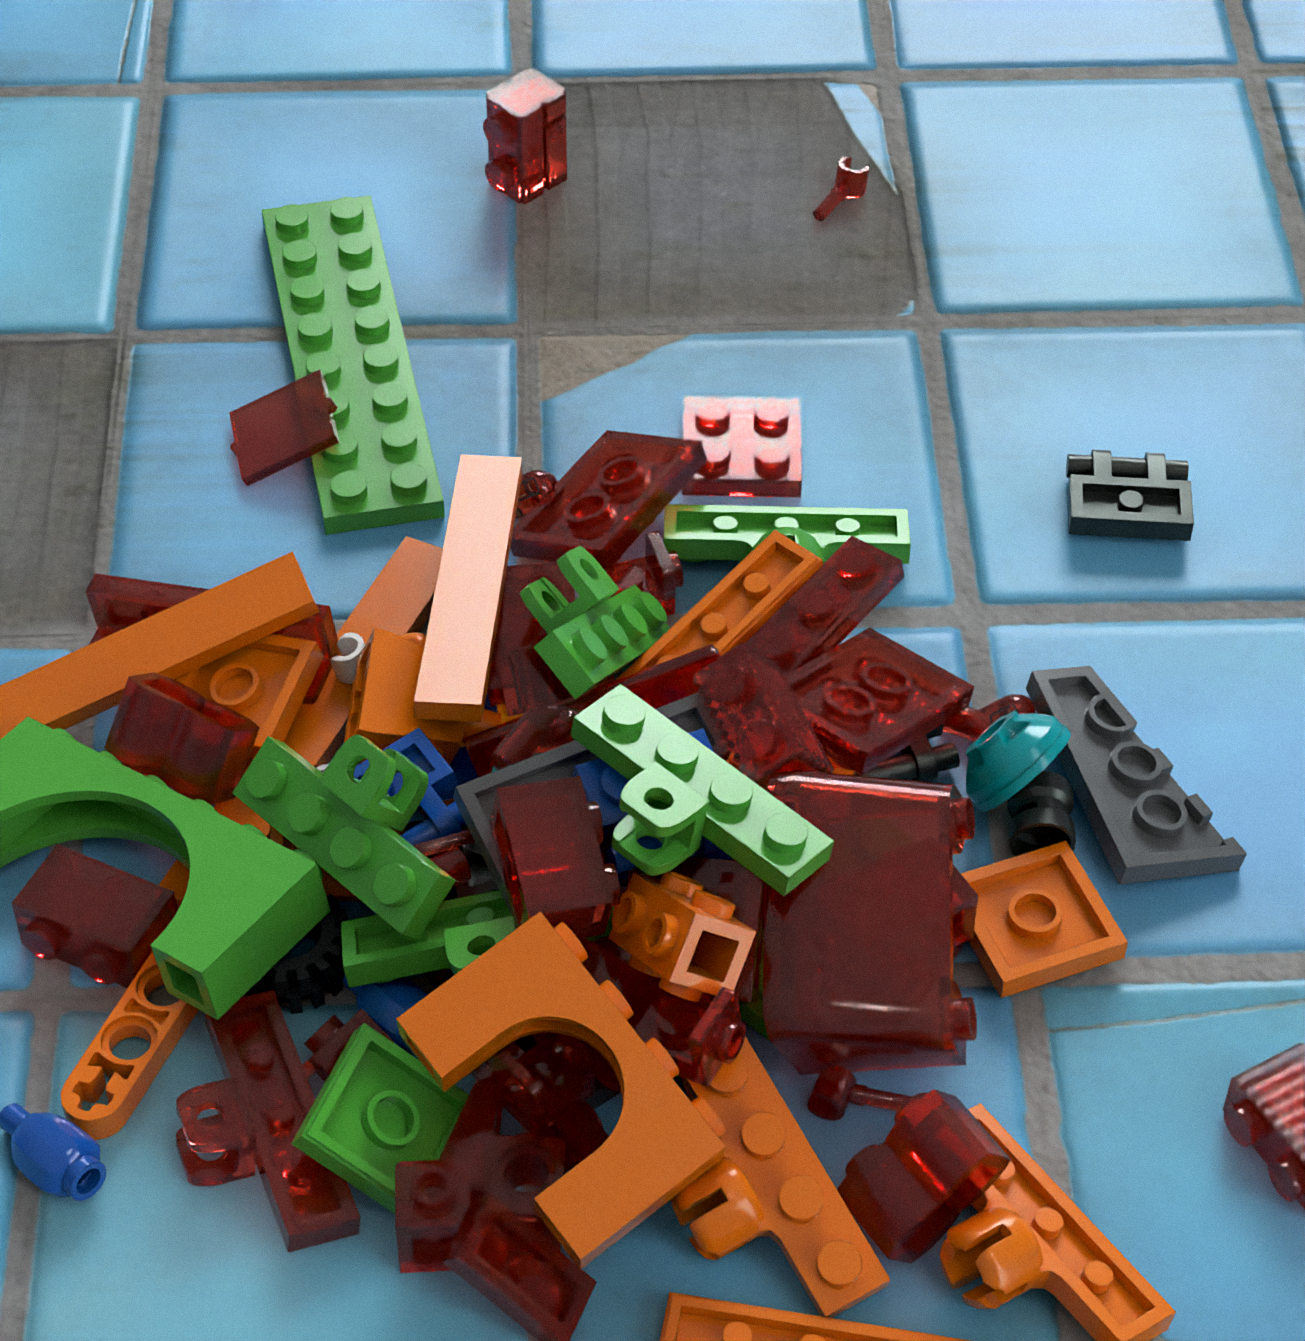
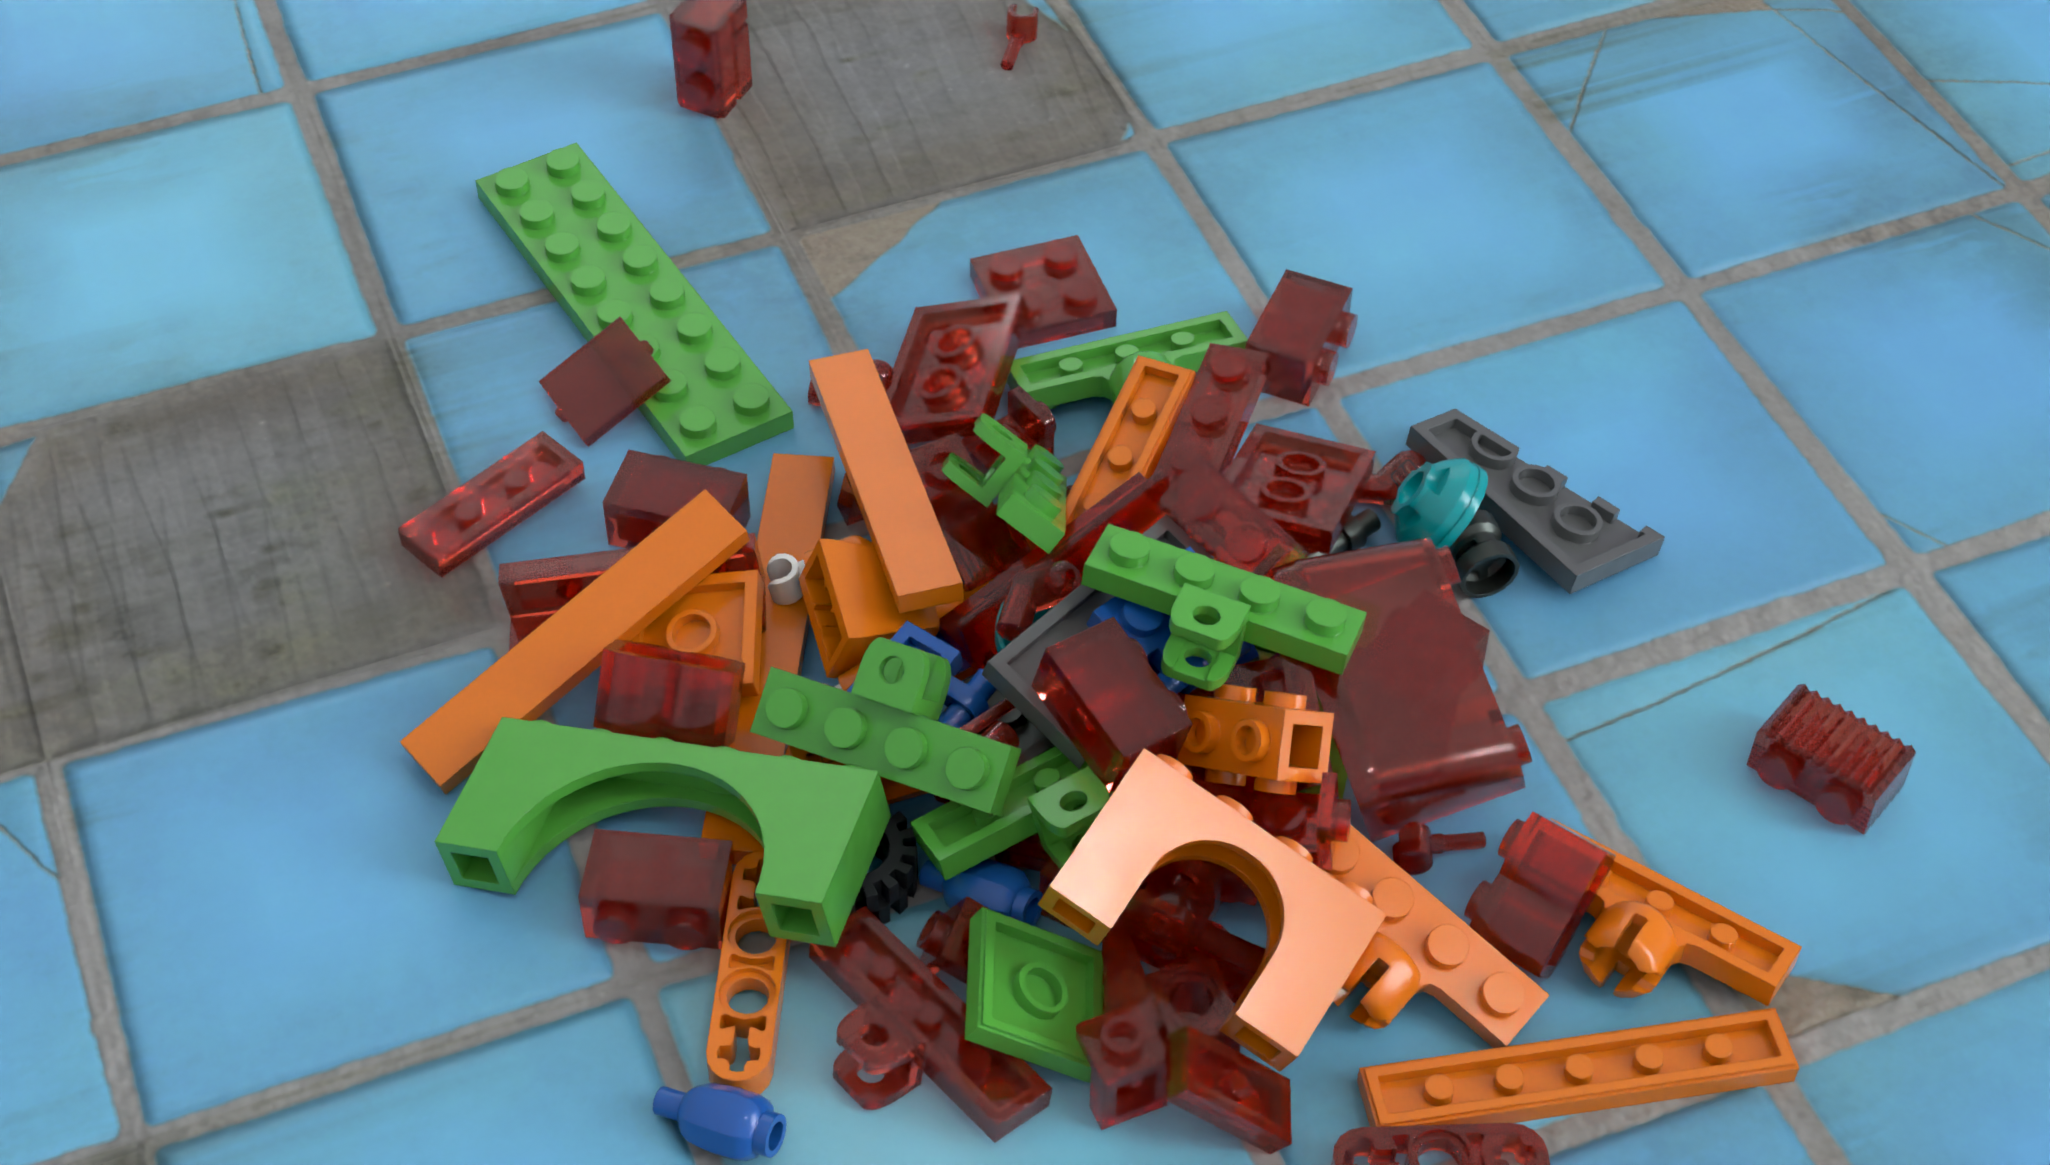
camera: 20 degrees left, 0 degrees up
orange plate [942,841,1128,998] -> none
pearl dark grey plate [1066,449,1194,541] -> none
none -> clear red plate [398,431,586,578]
none -> clear red brick [602,450,751,570]
none -> clear red brick [1242,269,1358,406]

